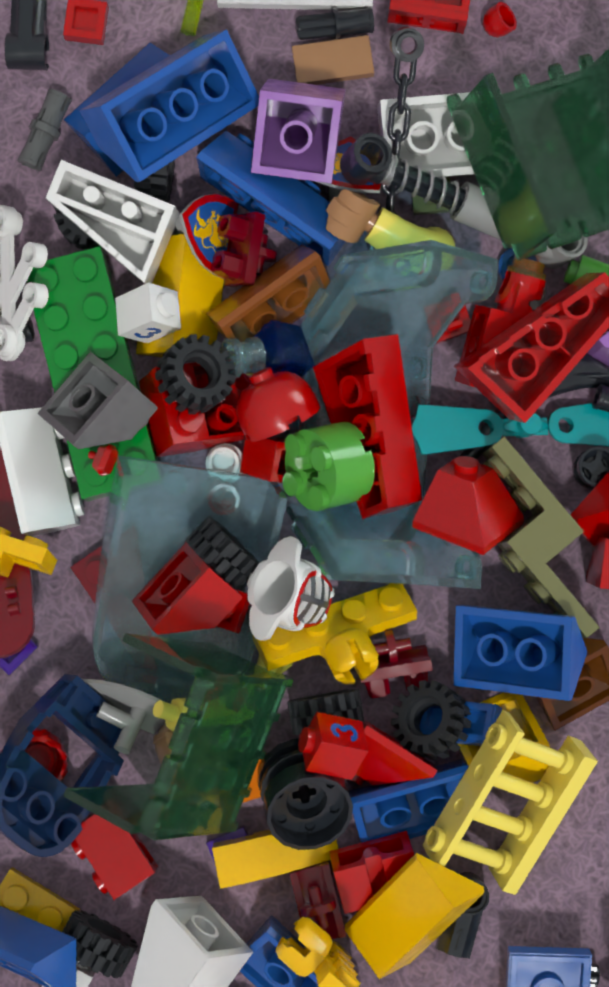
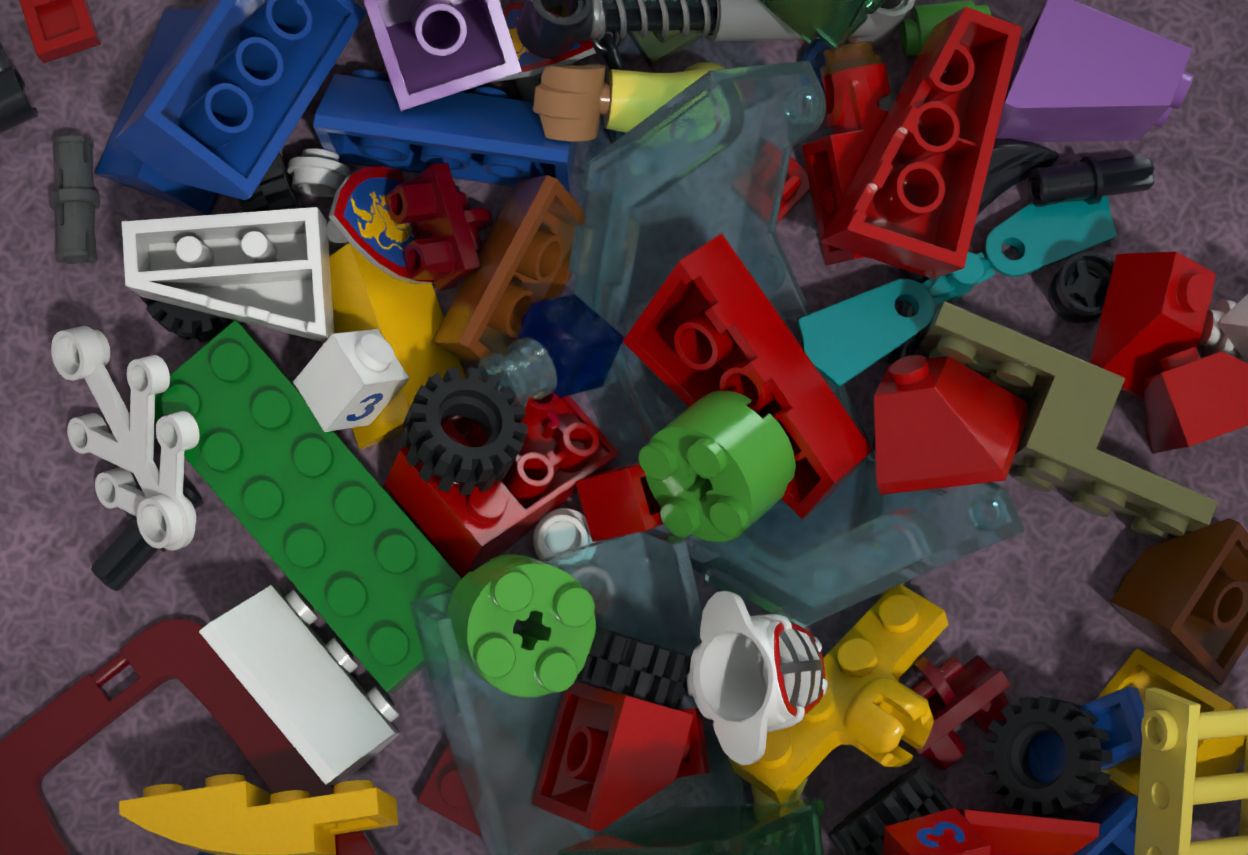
camera: 25 degrees left, 5 degrees down
flat silver slope [37,352,158,449] -> none
red rock [88,444,118,476] -> none
red cylinder [236,367,321,442] -> none
blue slope [453,605,588,701] -> none
none -> white plate [287,149,350,197]
none -> bright green brick [446,554,596,697]

